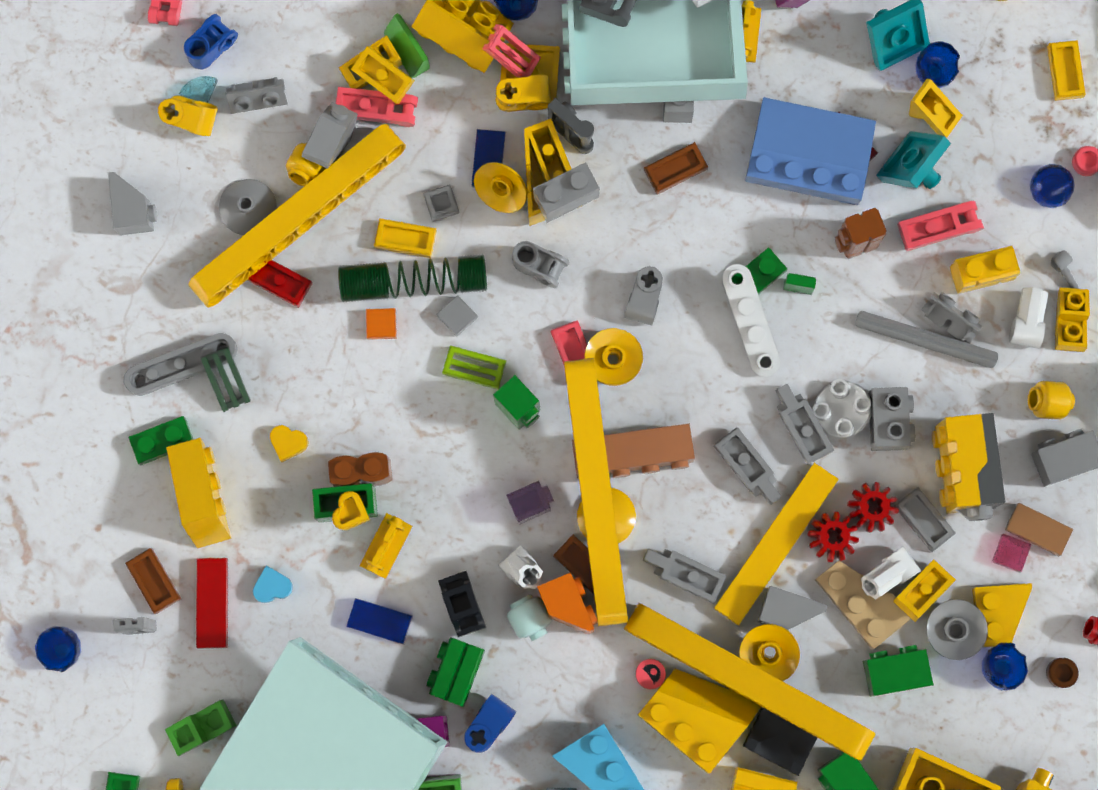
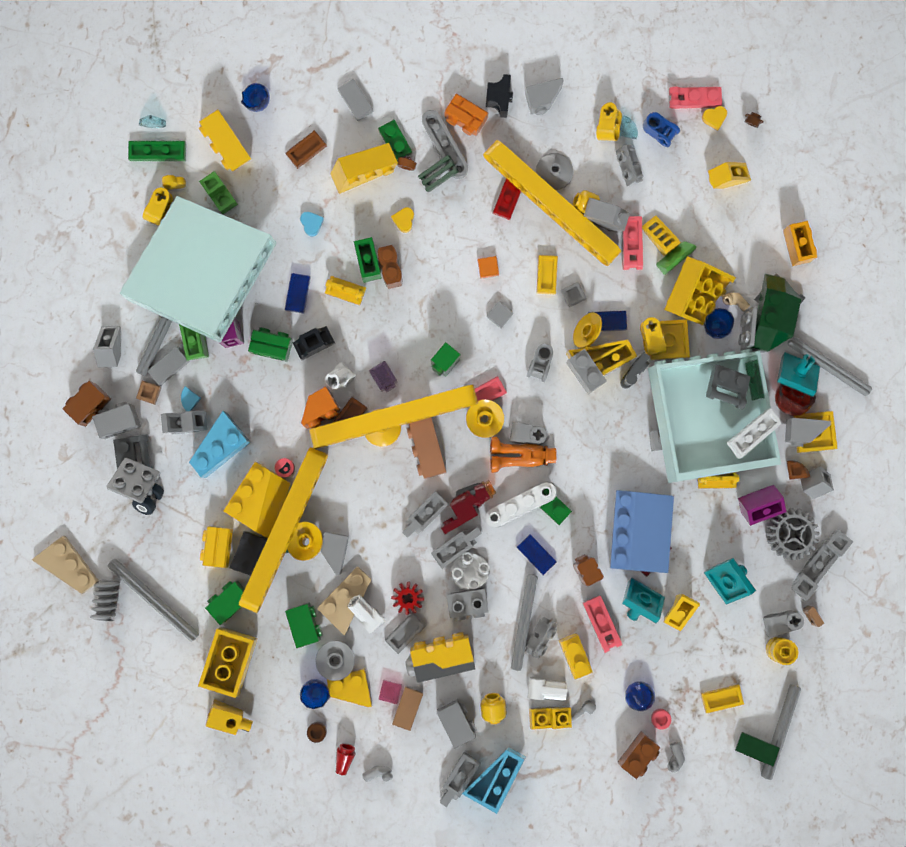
camera: 75 degrees right, 5 degrees up
light grey tile [113,617,157,635] -> none
red tile [196,558,228,649] -> none
yellow tile [332,491,370,530] -> none
dark green piece [338,254,487,303] -> none
yellow plate [351,46,415,104] -> none
lime tile [442,345,507,390] -> none
blue piece [464,694,517,753] -> none
coral tile [482,24,541,78] -> none
light aqua head [507,594,552,641] -> none
light grey hinge [643,549,727,604] -> none
dark orange tile [644,142,708,195] -> none
yellow tile [714,462,839,626] -> none
green tile [783,273,816,295] -> none
red gear [807,511,859,563] -> none
yellow plate [893,559,956,622] -> none
clear blue hair [915,41,960,88] -> none
none -> yellow wedge [199,110,251,172]
none -> light grey tile [338,79,373,121]
none -> dark orange tile [397,156,417,171]
none -> dark red plate [441,480,496,534]
none -> orange brick [445,93,488,136]
none -> black brick [486,74,513,118]
none -> orange piece [490,437,556,473]
none -> clear blue tile [516,534,557,575]

